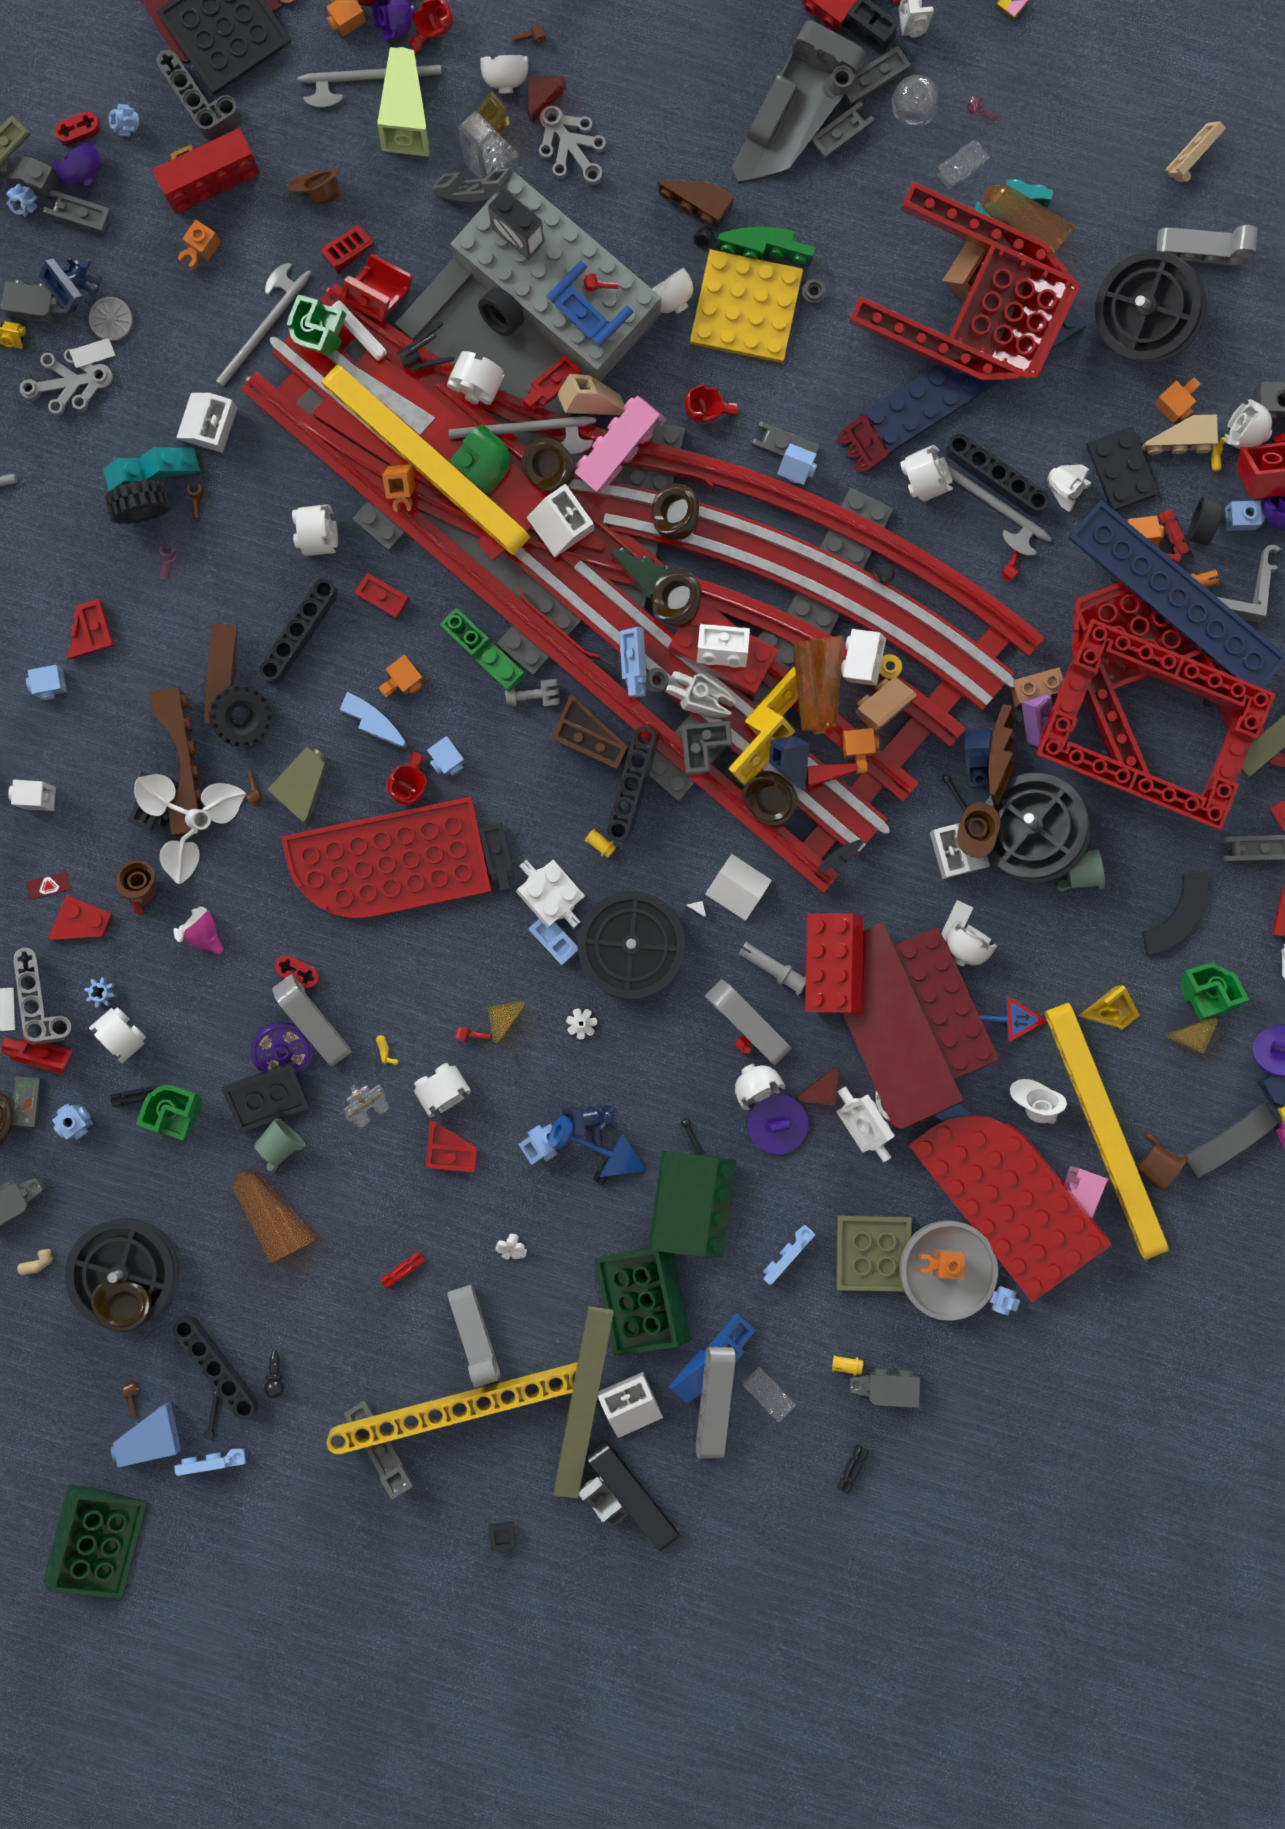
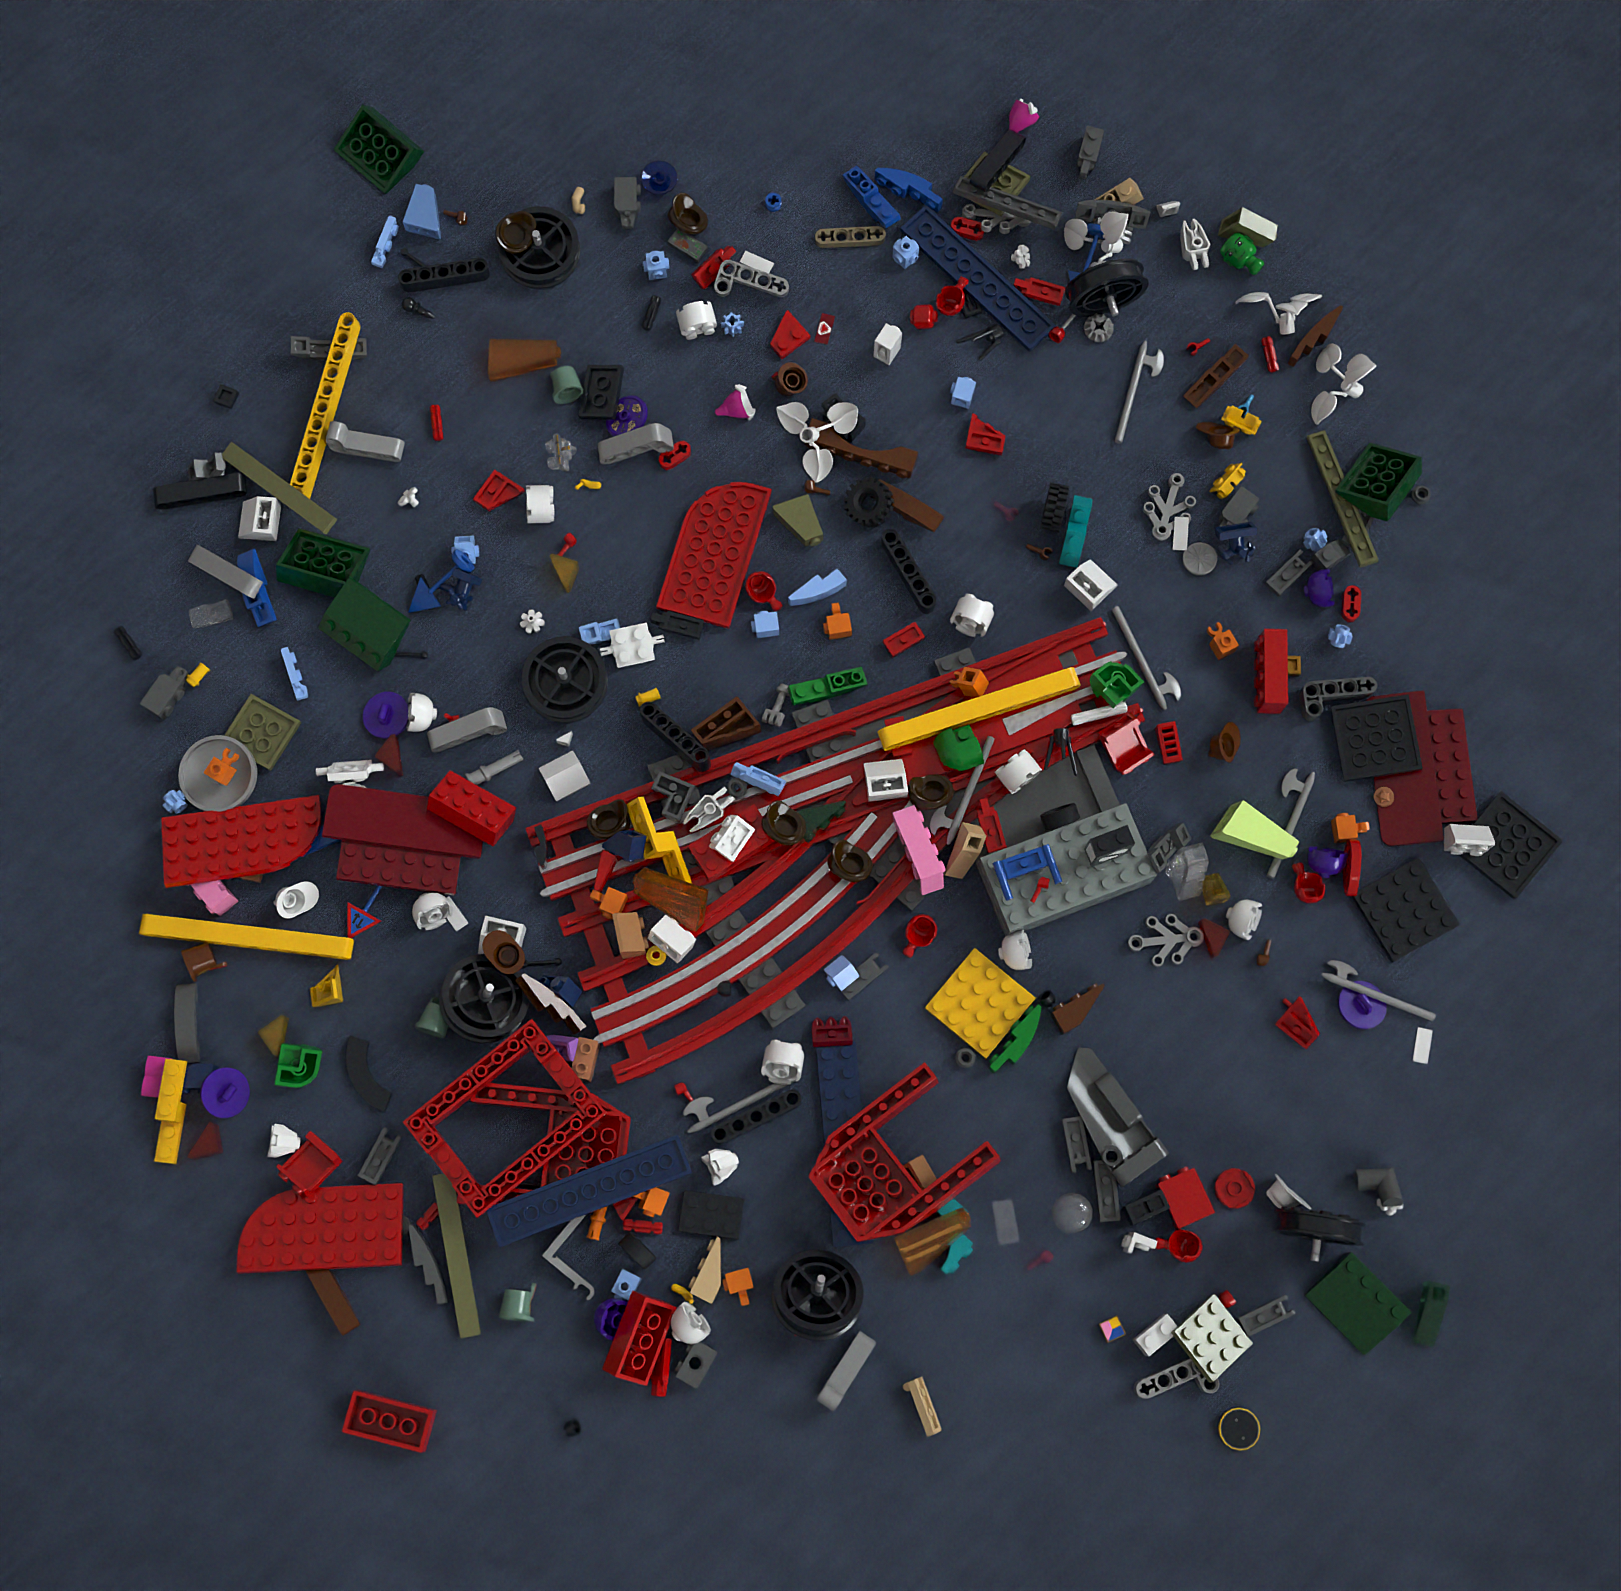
camera: 115 degrees right, 10 degrees down
green brick [136,1085,202,1141] -> none

